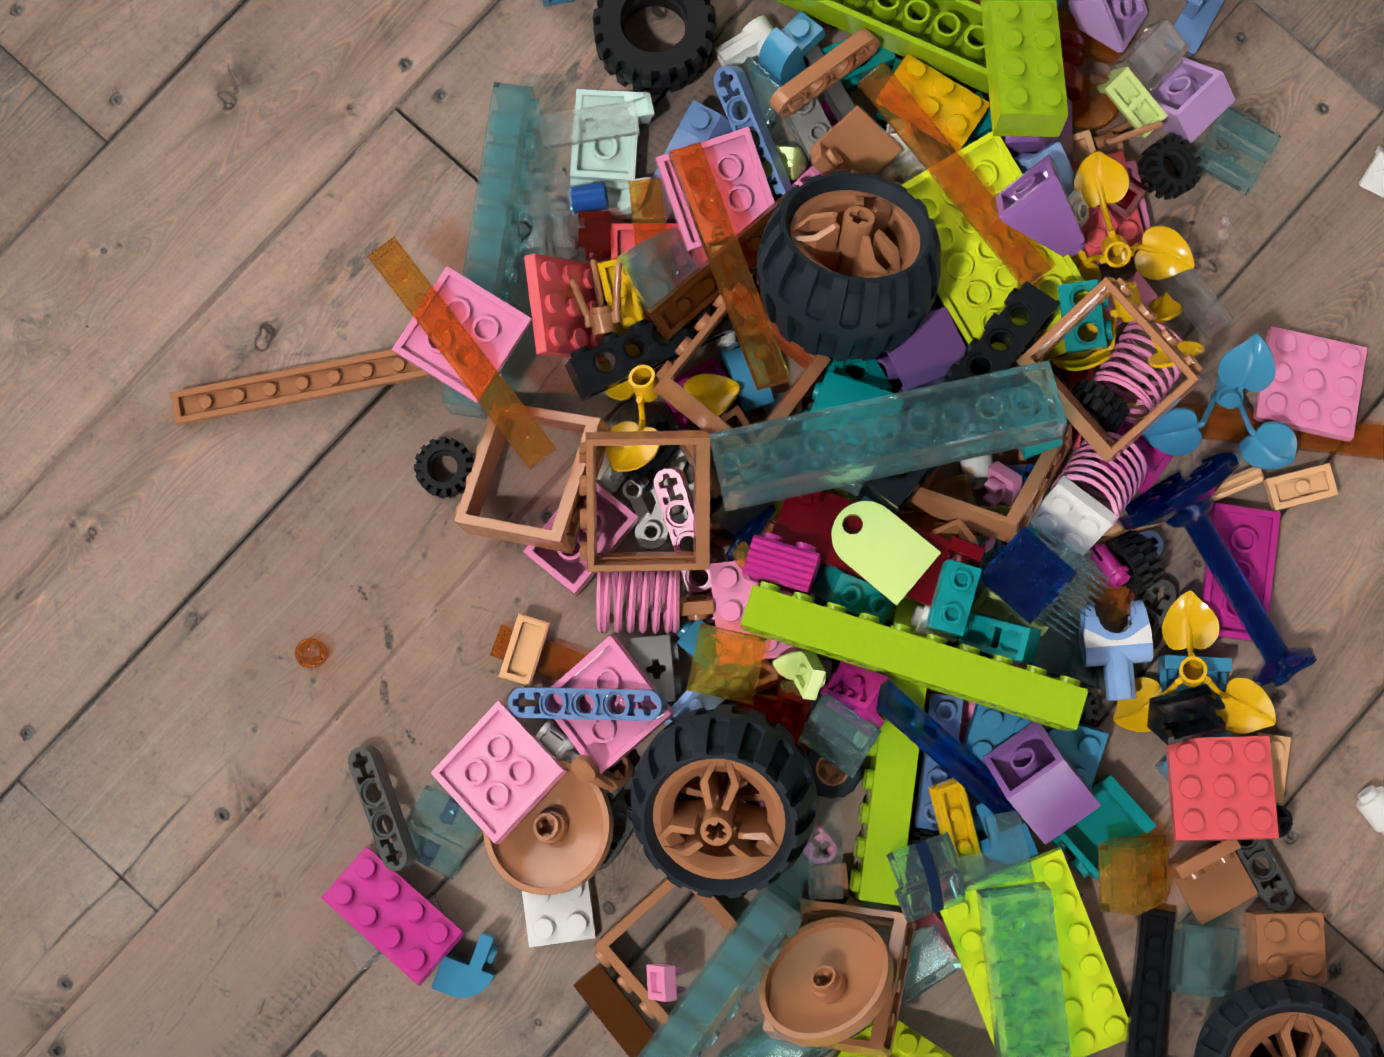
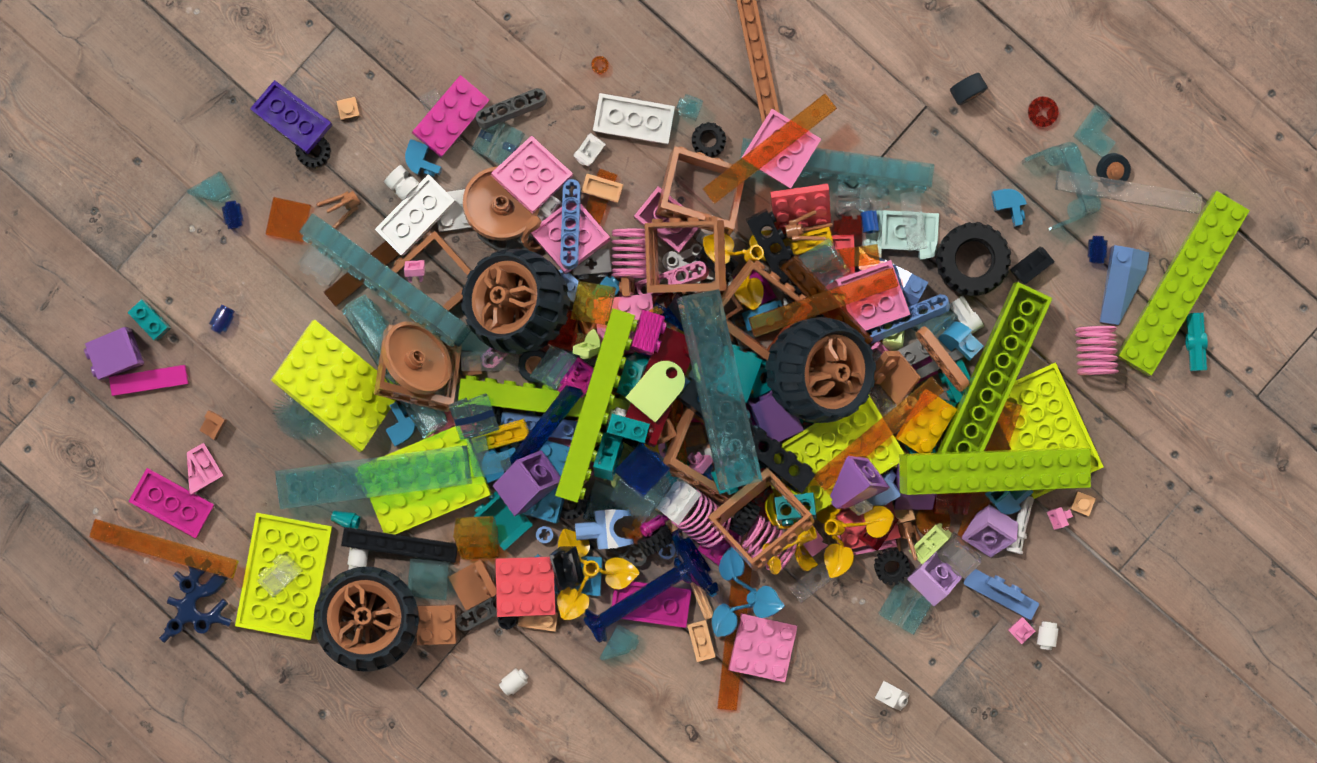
camera: 90 degrees right, 5 degrees up
none -> white plate [375,175,456,257]
none -> white wheel [384,165,419,201]
none -> dark azure brick [386,402,416,447]
none -> light blue bush [536,526,553,543]
none -> white bracket [573,133,606,167]
none -> white plate [593,93,675,145]
none -> clear light blue slope [599,624,639,660]
none -> clear light blue brick [676,94,703,121]
none -> black wheel [950,73,988,105]

